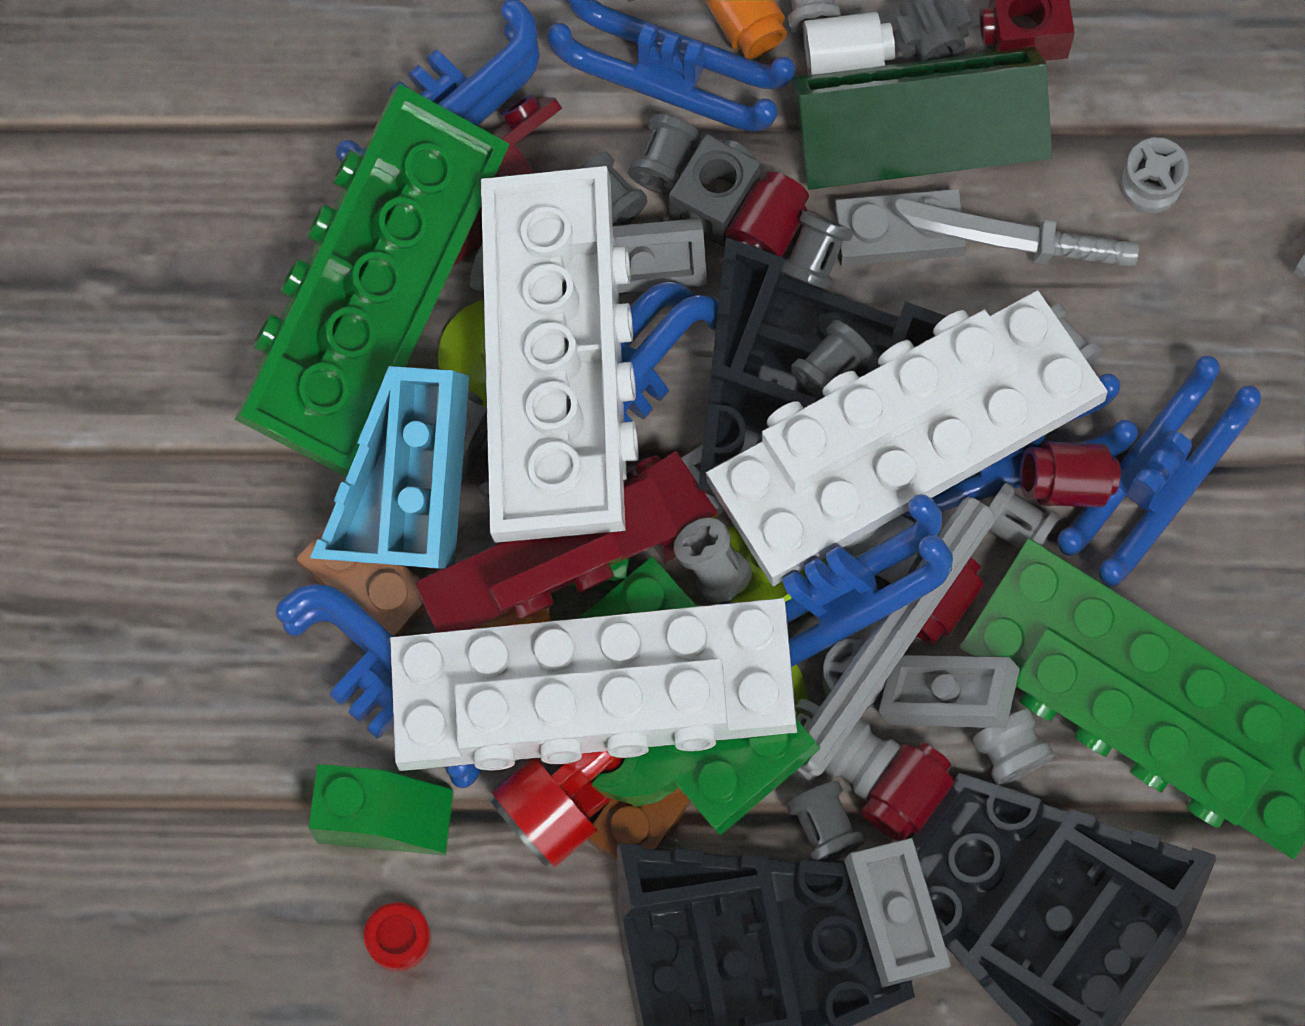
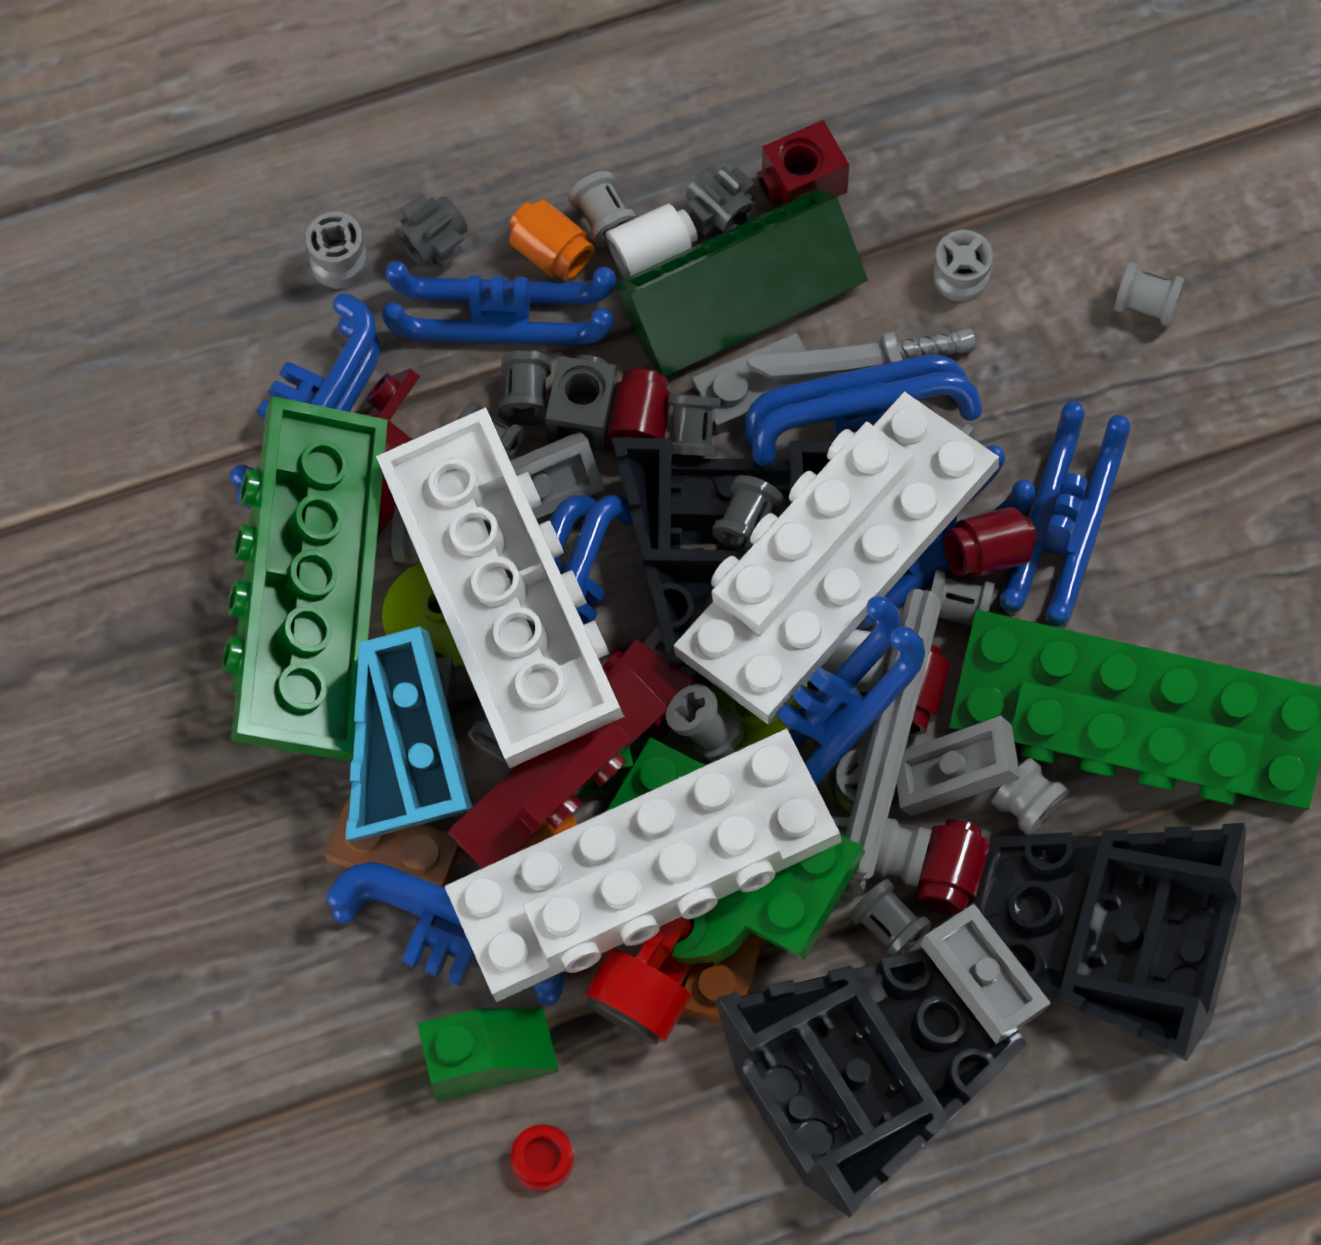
camera: 20 degrees left, 5 degrees down
none -> blue piece [744,355,982,467]

